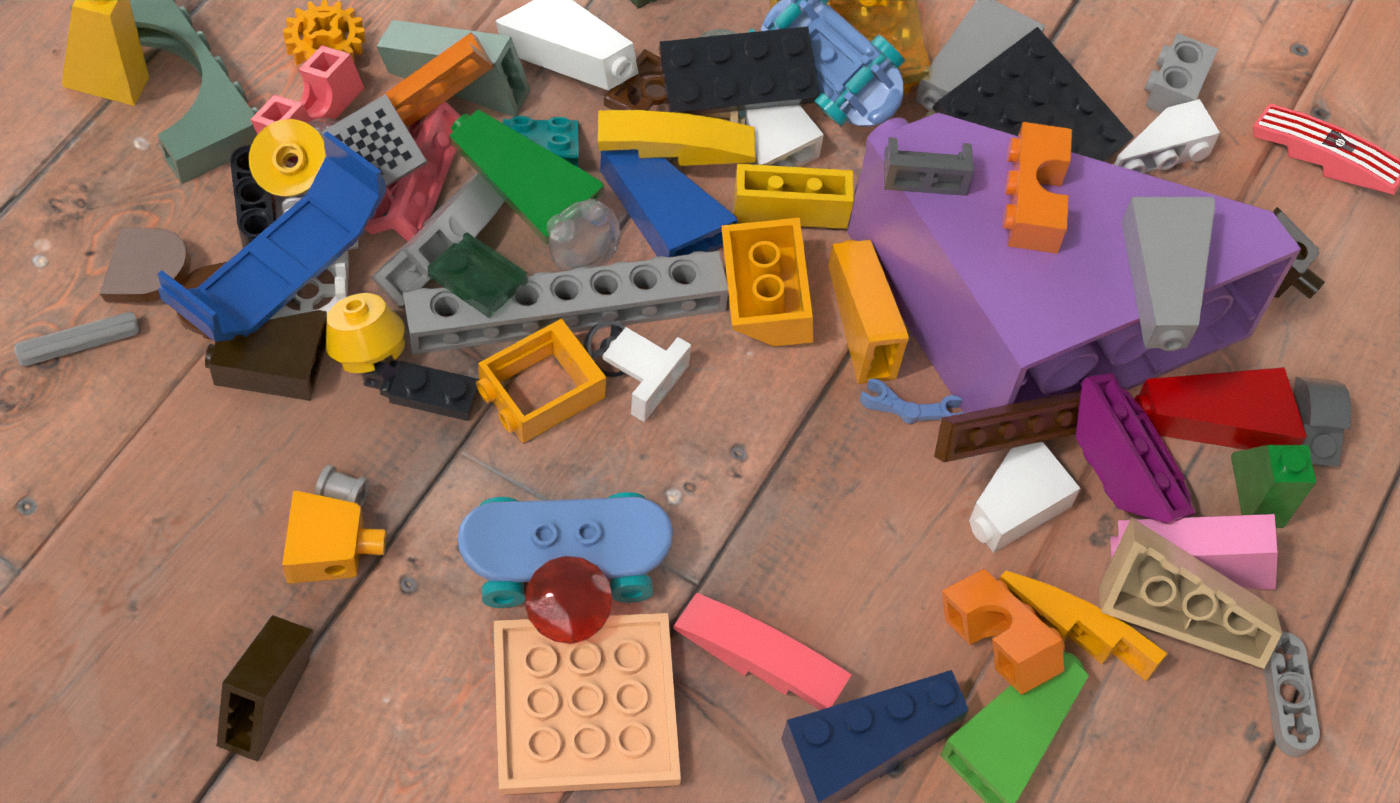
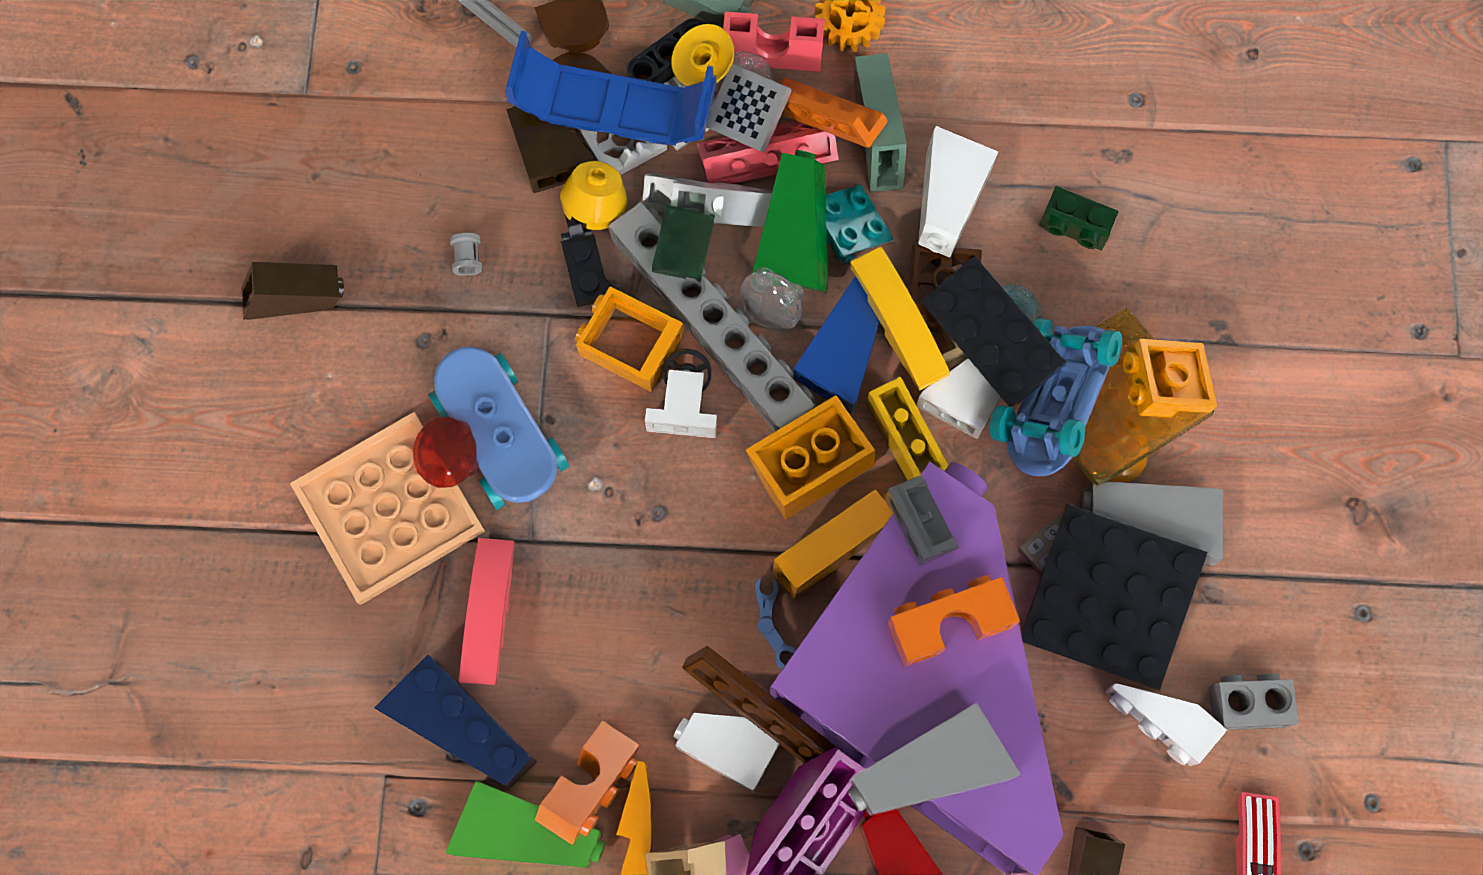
camera: 70 degrees right, 15 degrees up
light orange torso [282,491,387,584] -> none

